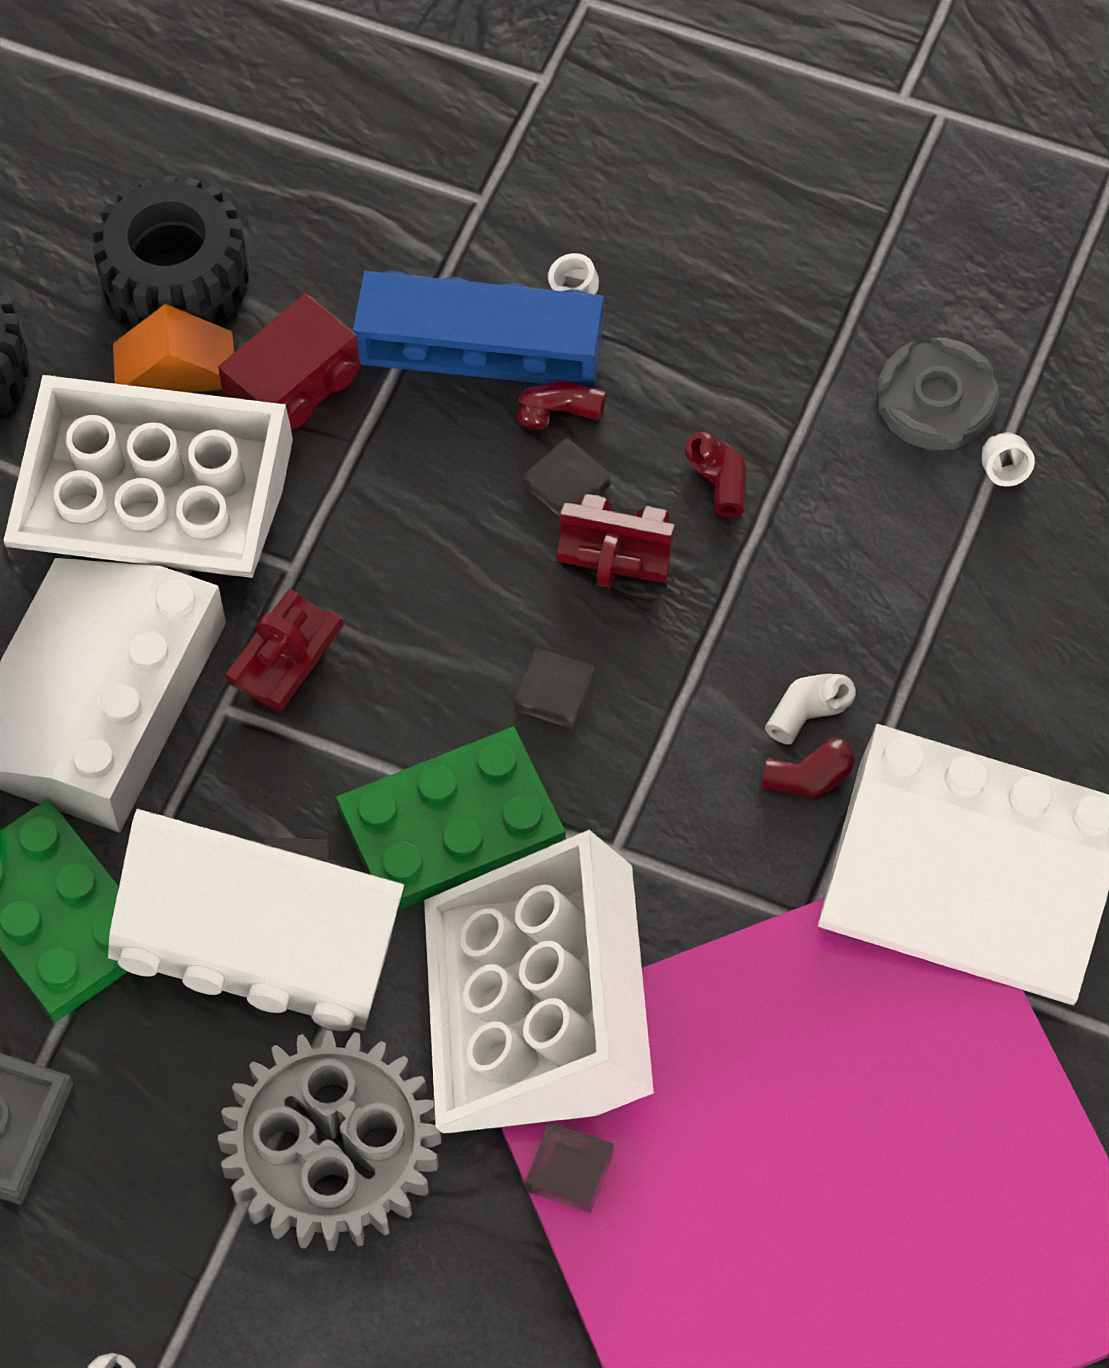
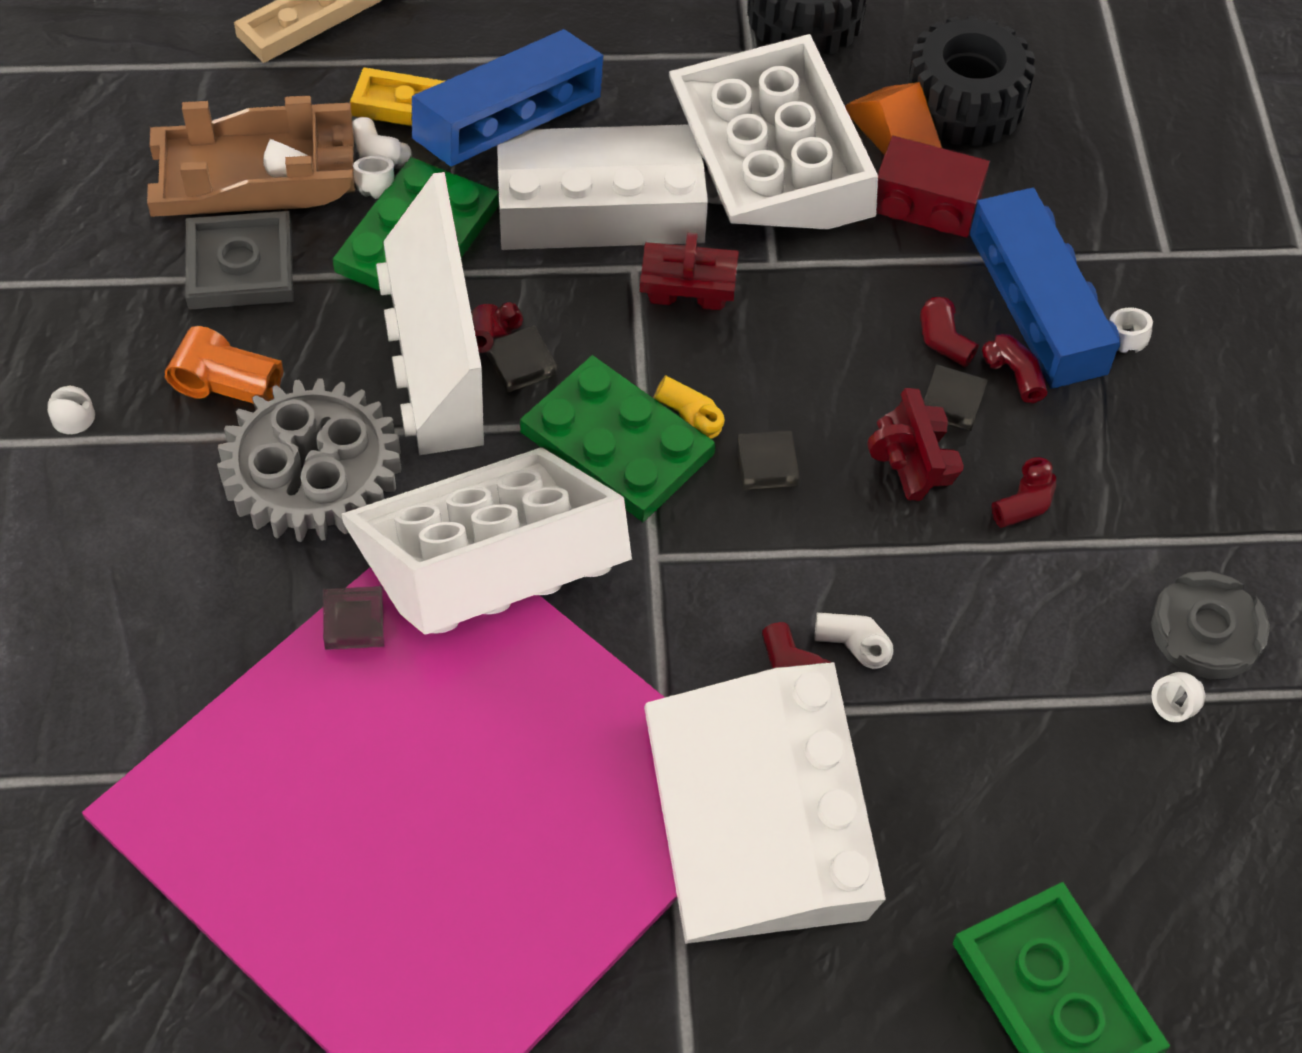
camera: 60 degrees right, 5 degrees down
none -> orange piece [165,326,284,404]
none -> yellow arm [653,375,725,439]
none -> dark red arm [920,297,979,367]

